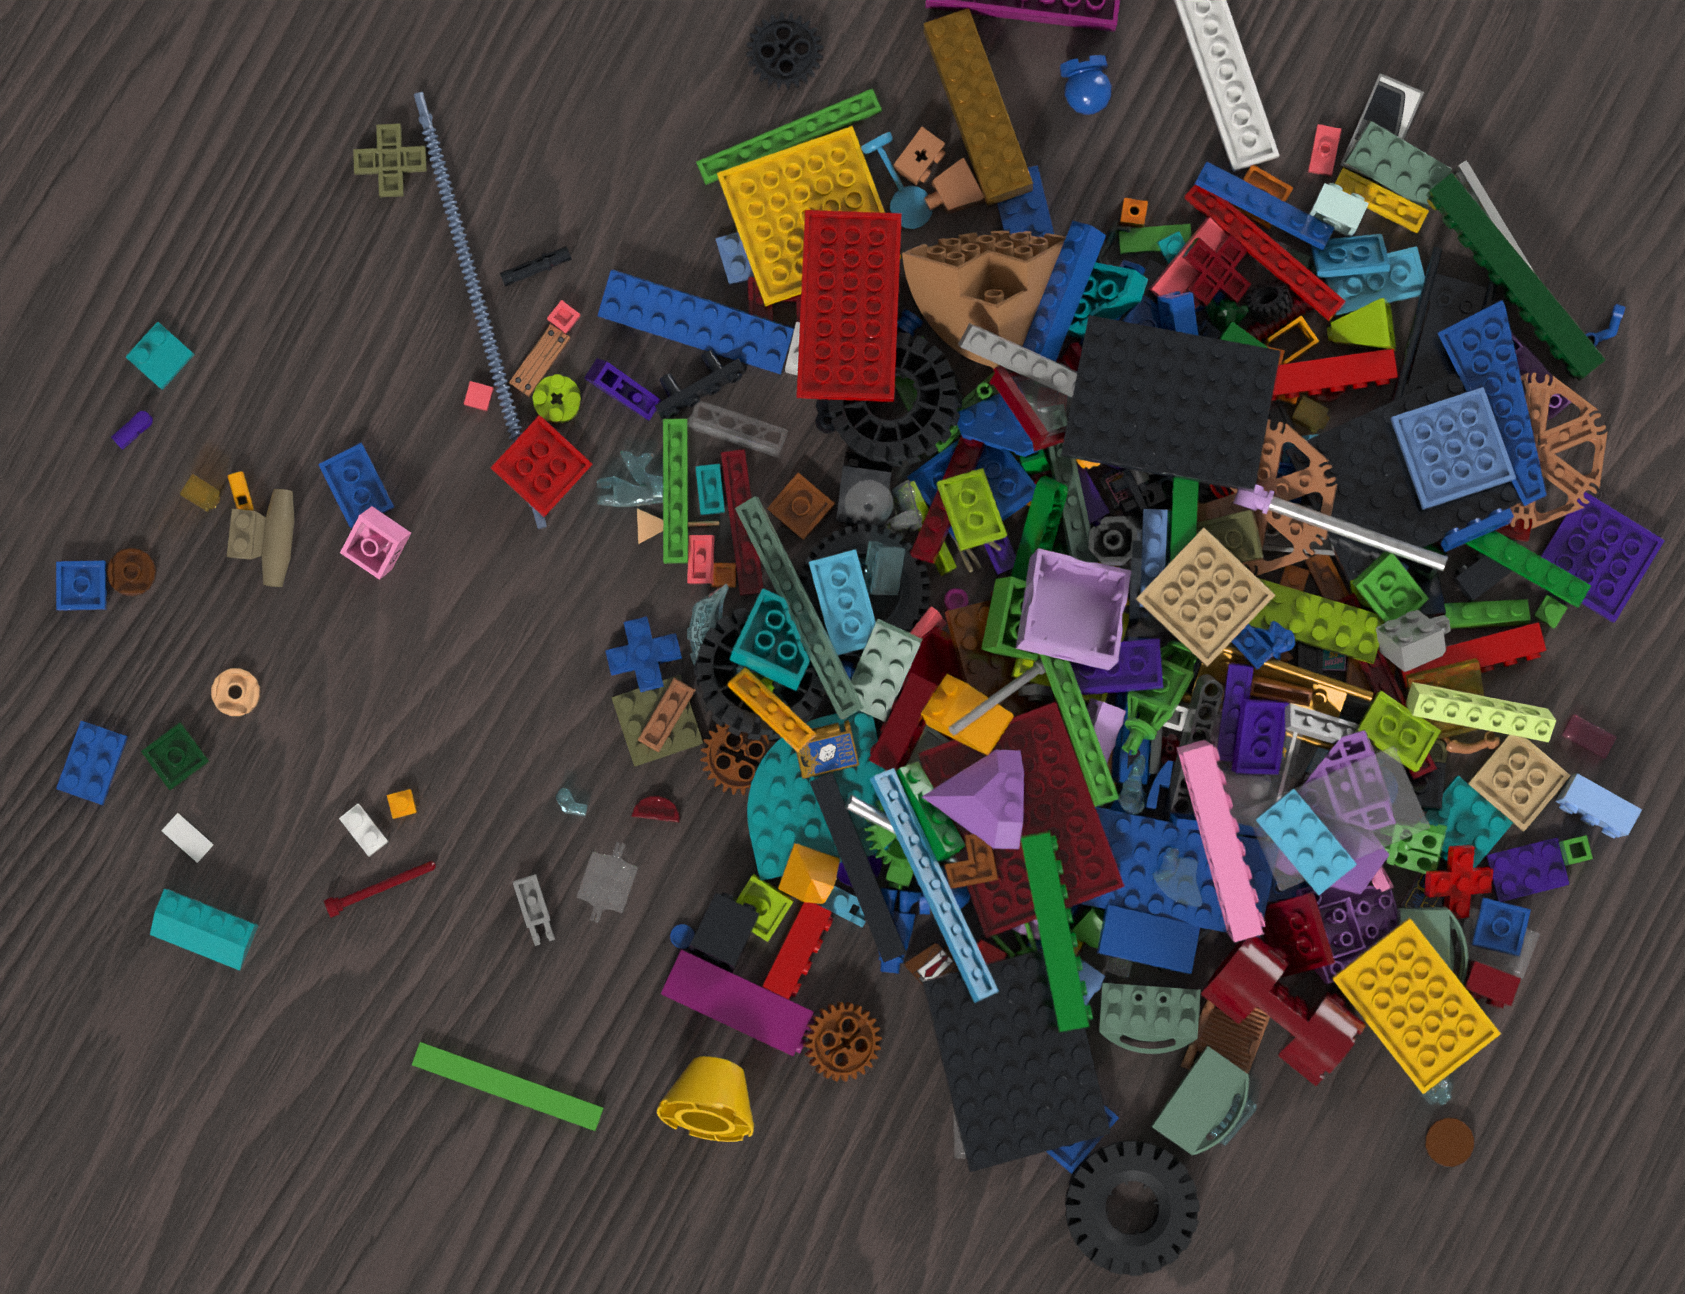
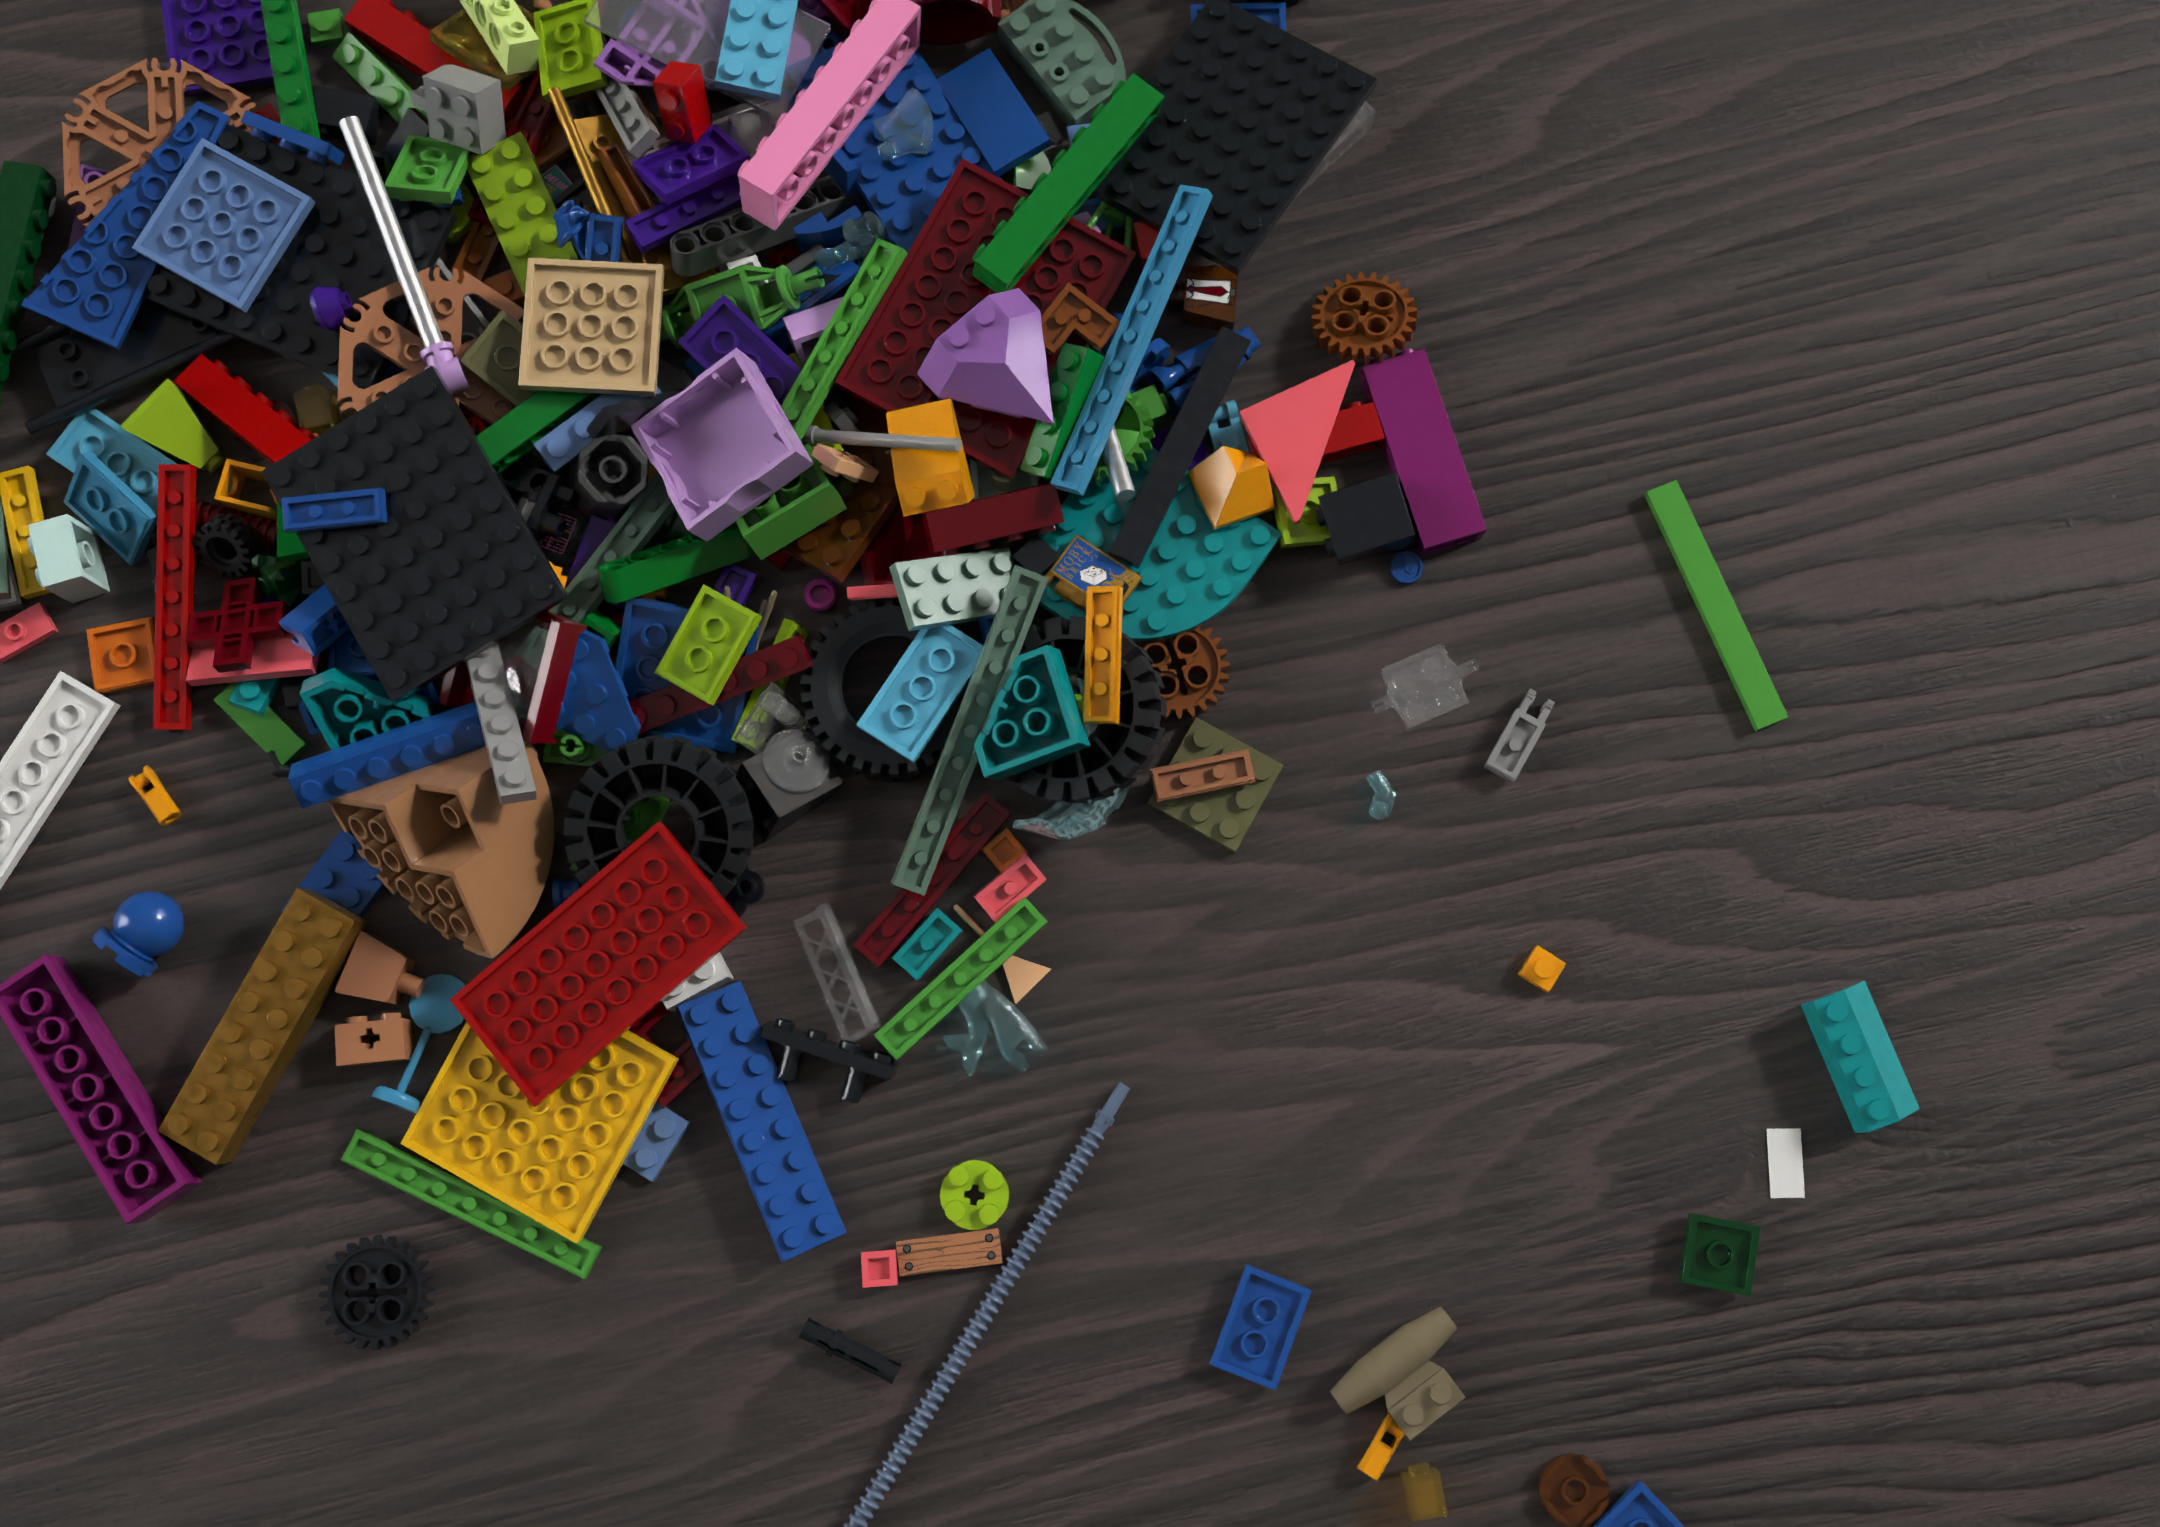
camera: 130 degrees left, 5 degrees down
blue plate [56,721,128,805] -> none
light nougat tile [211,668,260,716] -> none
dark red piece [323,861,436,918] -> none
white plate [339,803,389,857] -> none
bright pink brick [340,506,411,580] -> none
coral tile [464,381,494,411] -> none
red plate [491,415,593,517] -> none
dark purple slope [584,358,662,420] -> none
blue plate [605,617,682,692] -> none
dark red tile [631,795,680,823] -> none
yellow cone [657,1057,754,1142] -> none
dark orange plate [767,473,835,541] -> none
clear light blue panel [858,541,905,596] -> none
orange plate [1119,198,1148,228] -> none
blue plate [1195,162,1334,250] -> none
none -> light orange bar [128,765,182,826]
none -> blue tile [281,488,387,533]
none -> dark purple cone [309,286,353,331]
none -> red brick [653,61,713,144]
none -> light nougat plate [811,443,879,483]
none -> black tile [1013,534,1060,576]
none -> coral tile [1239,360,1355,525]

